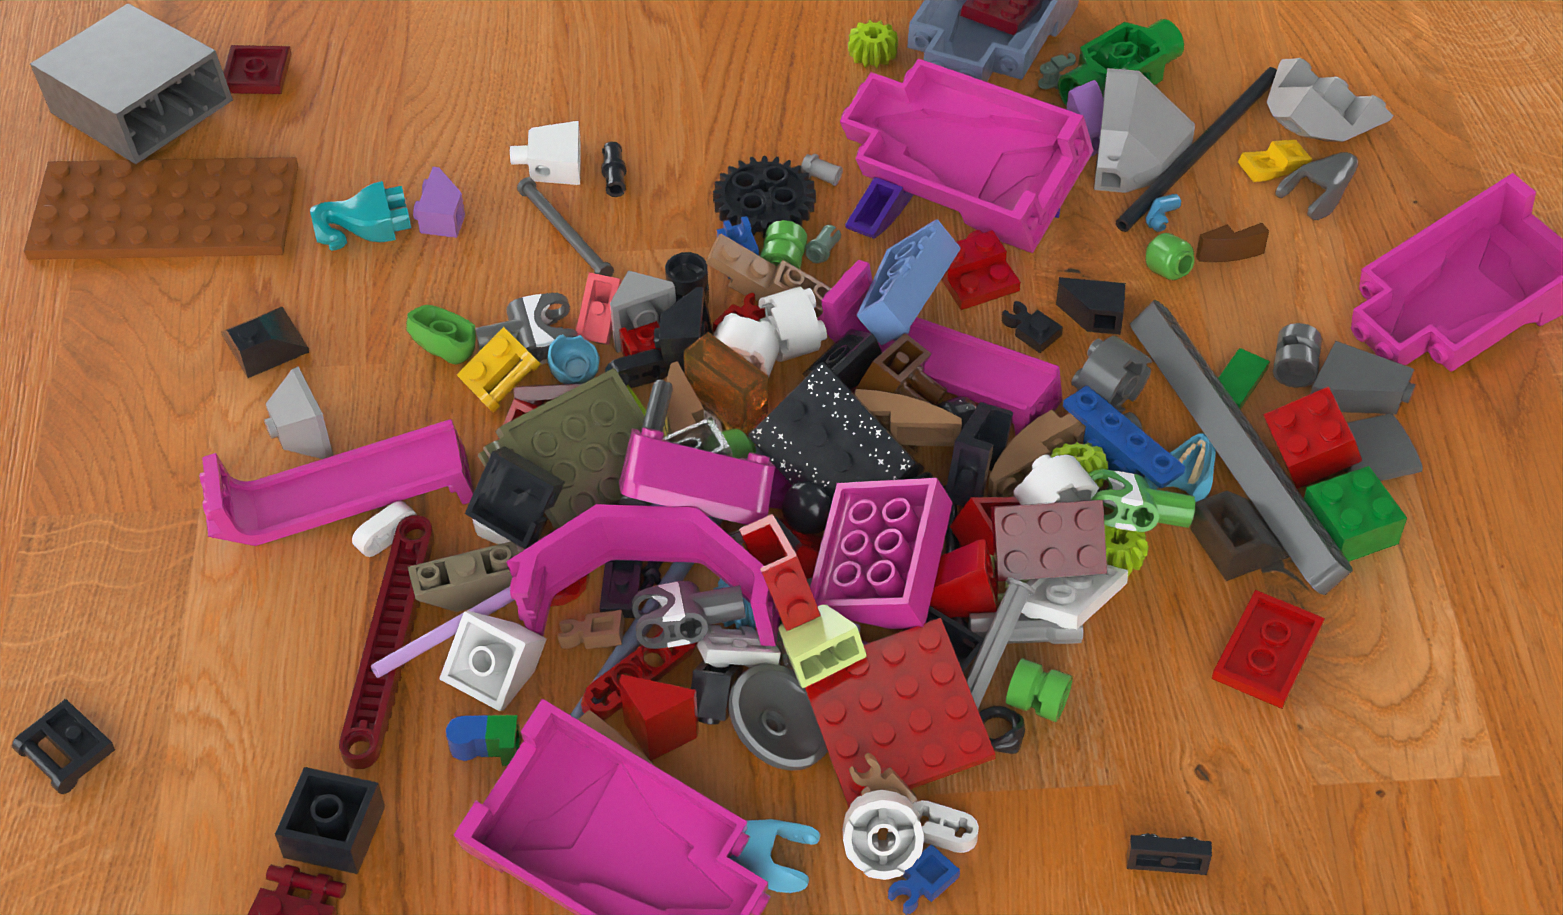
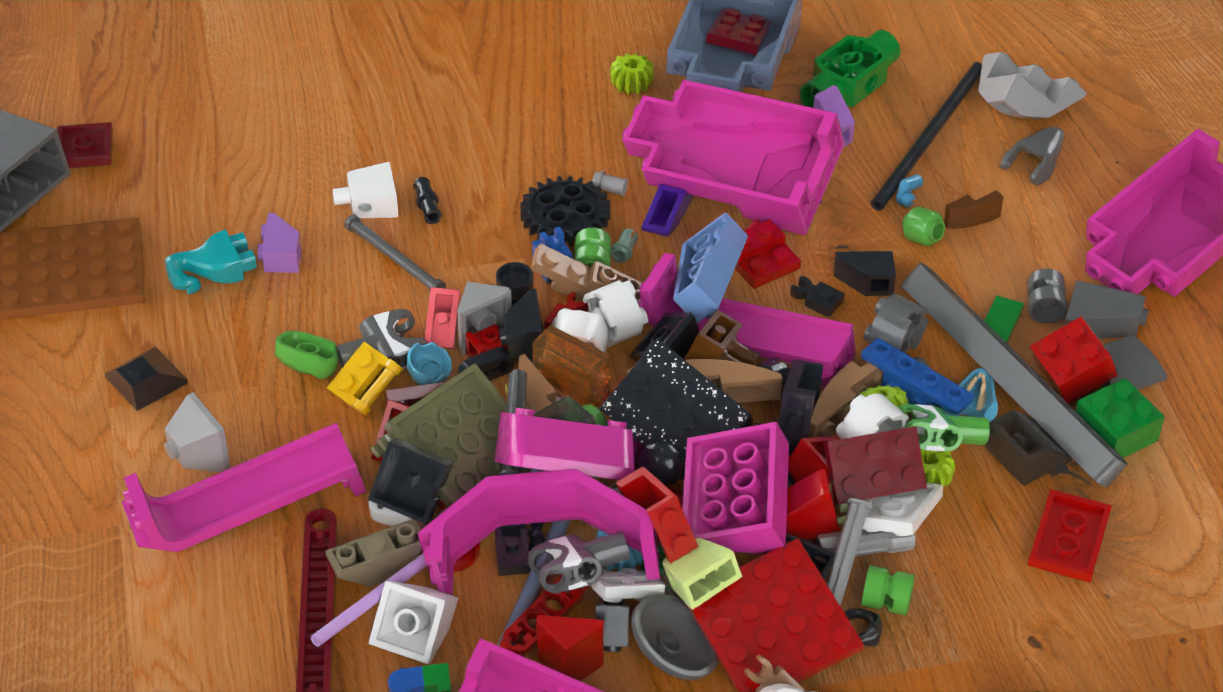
camera: 10 degrees left, 5 degrees down
white beam [352,501,417,557] -> none
medium nougat plate [558,610,625,649] -> none
sand green piece [1038,53,1076,89] -> none
light grey brick [1094,68,1195,193] -> none
yellow slope [1238,140,1312,182] -> none

